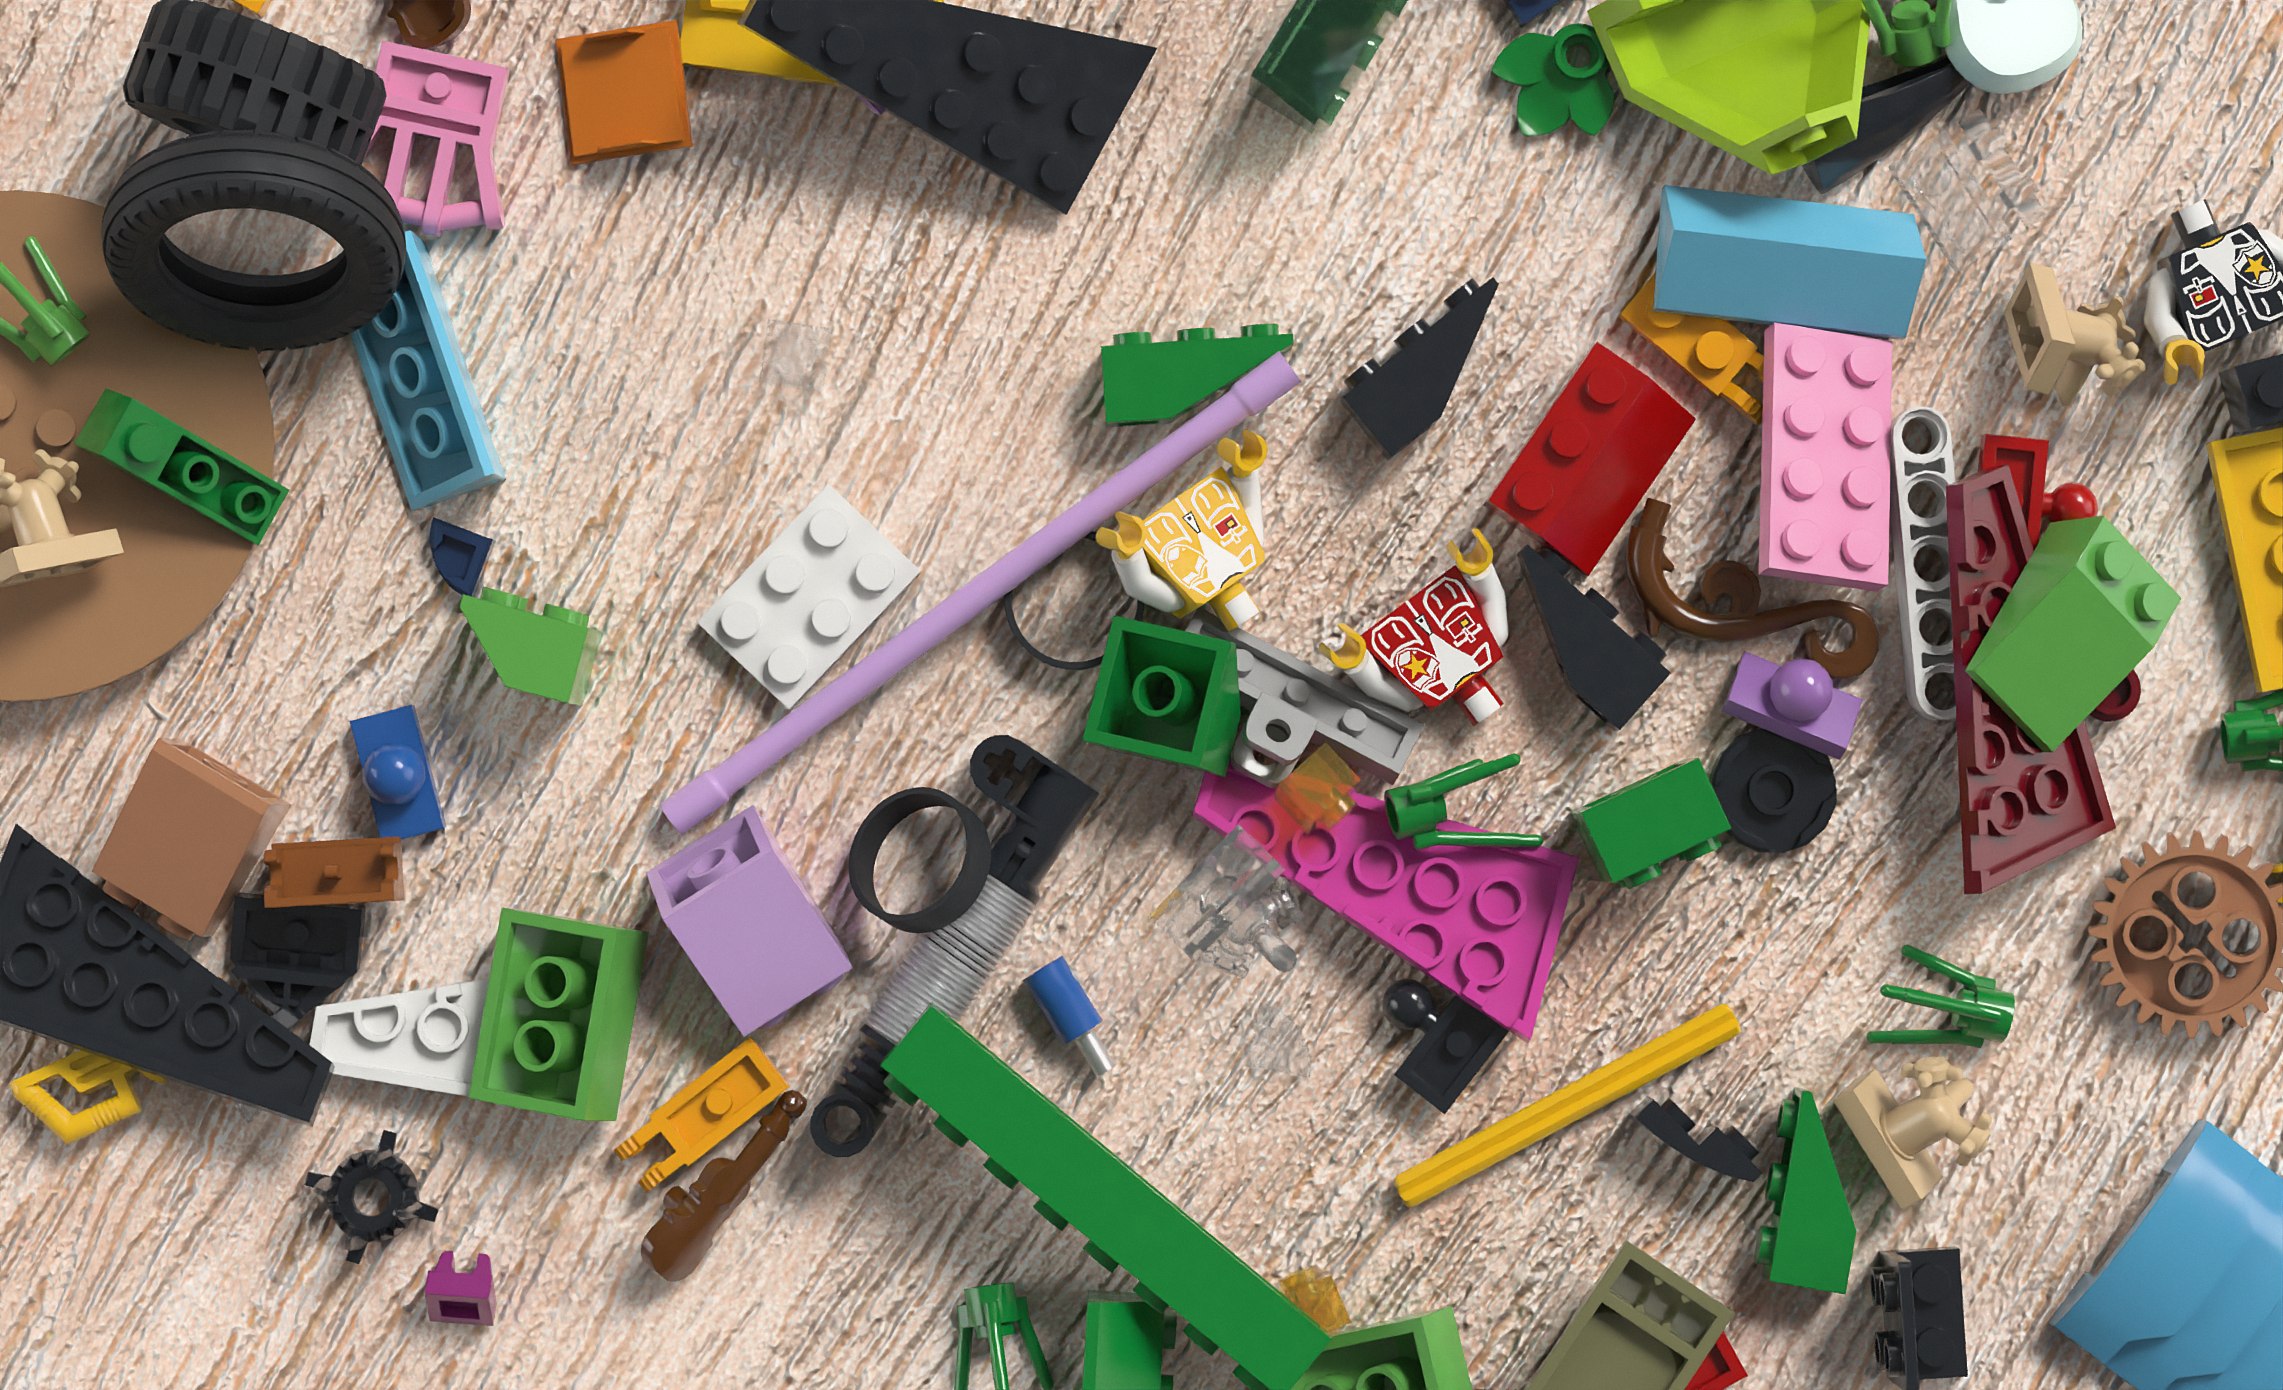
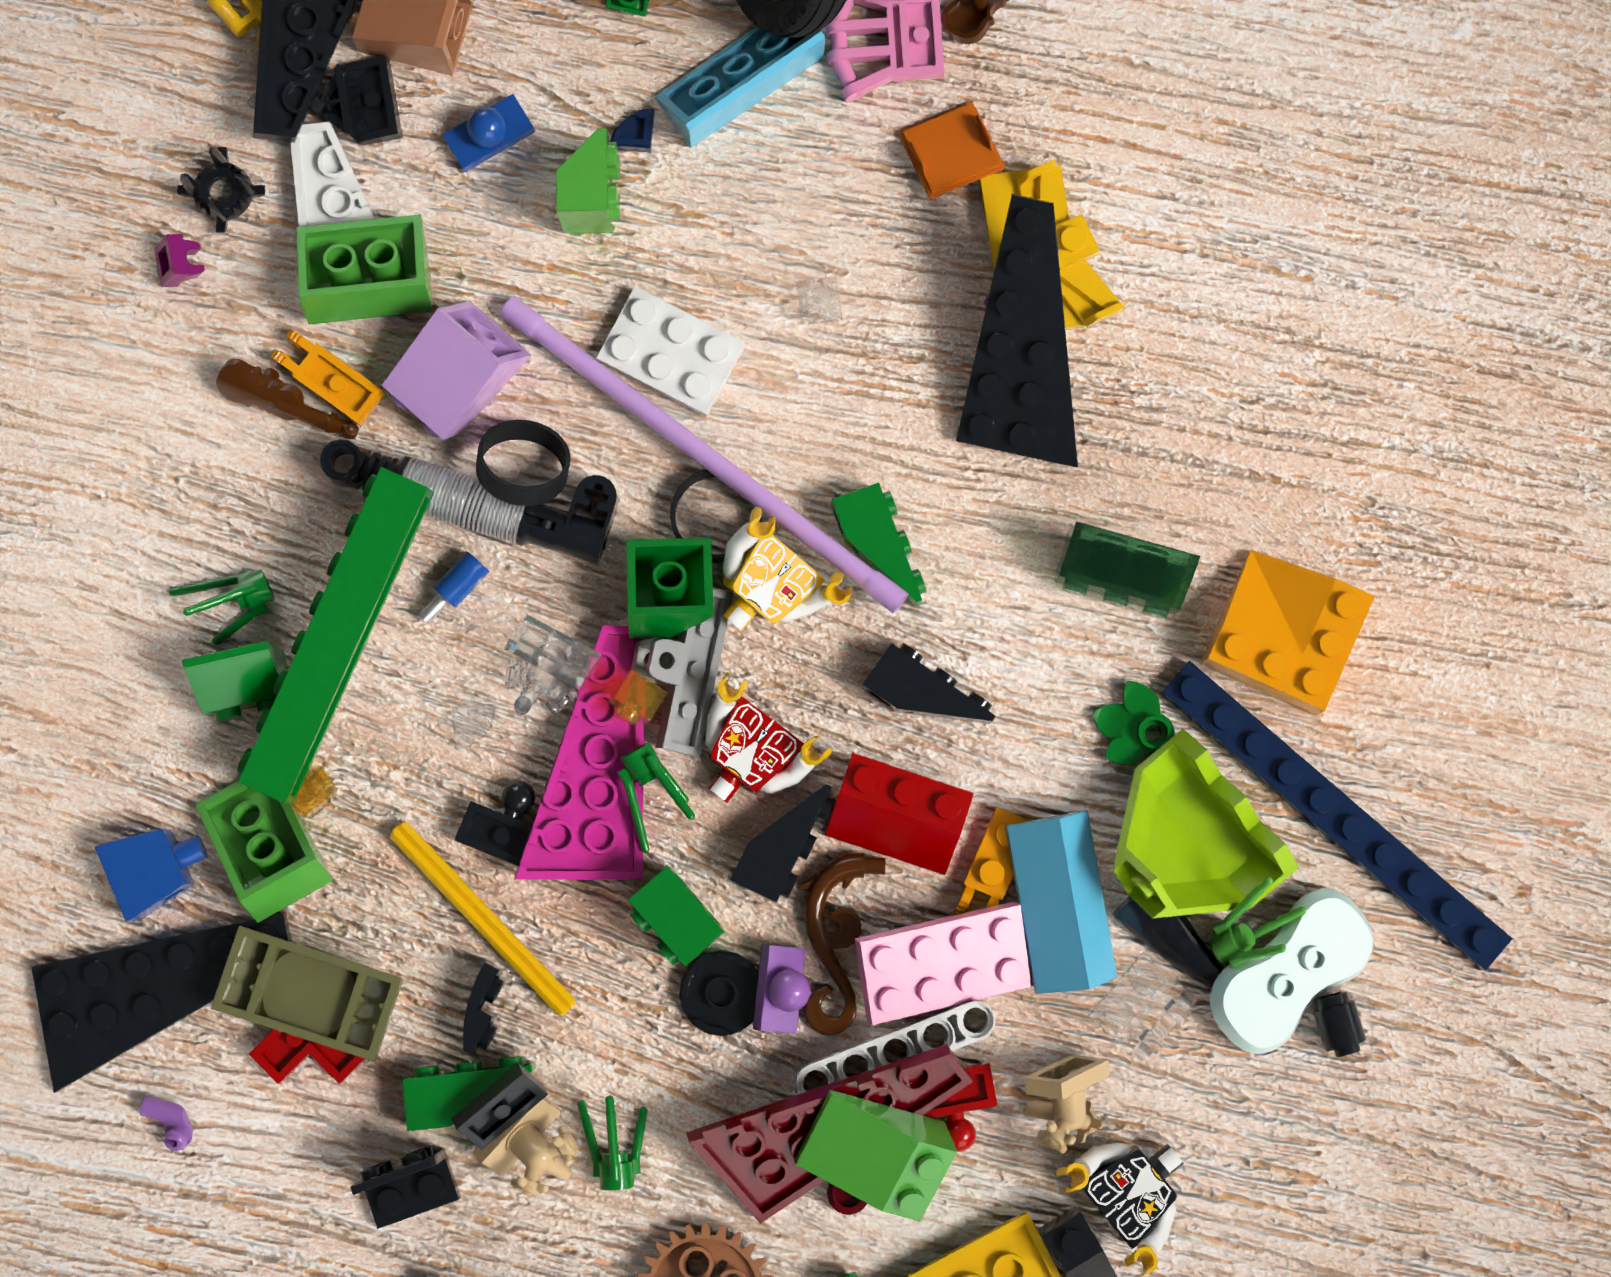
camera: 70 degrees right, 5 degrees down
dark orange hinge [263,836,404,908] -> none
none -> black plate [451,1063,548,1150]

